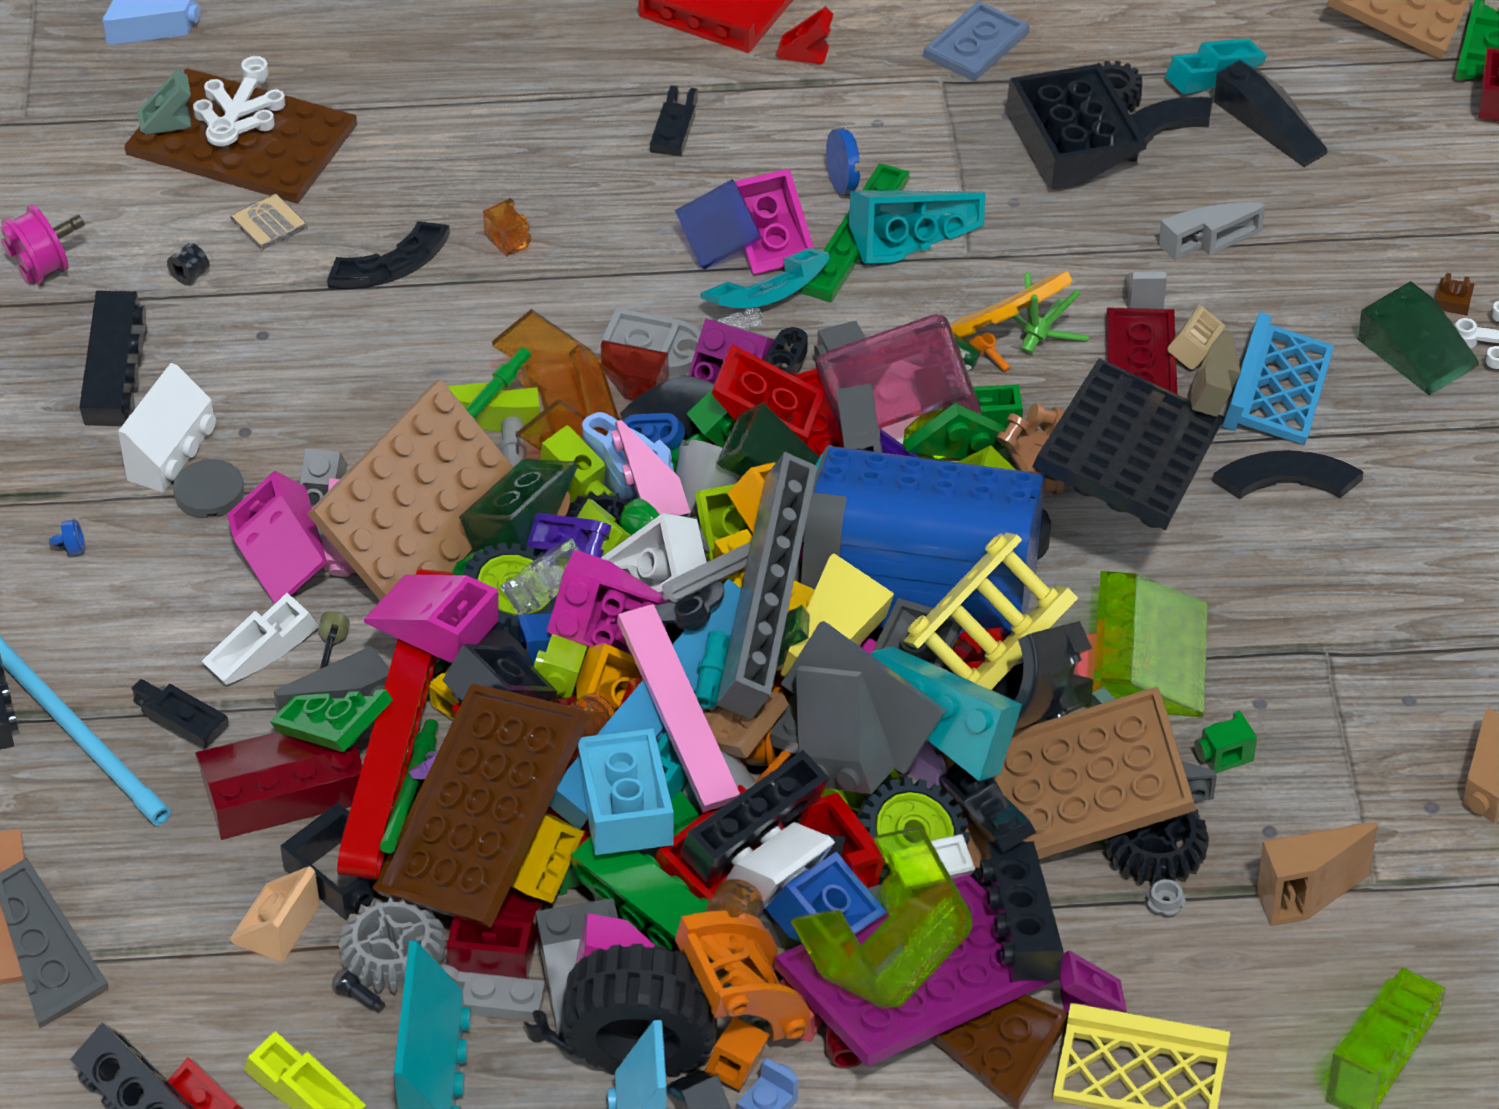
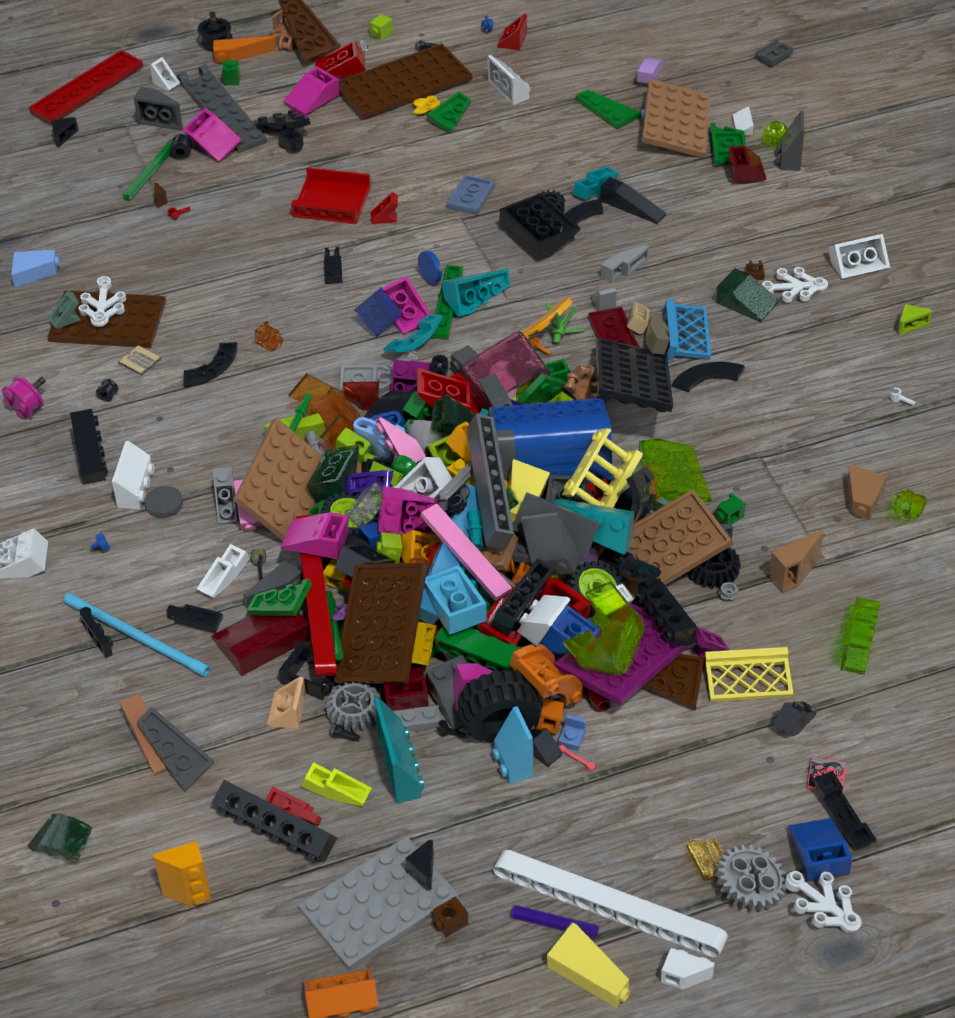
camera: 15 degrees left, 0 degrees up
dark pink slope [227,470,327,604] -> none
clear orange head [706,879,764,919] -> none

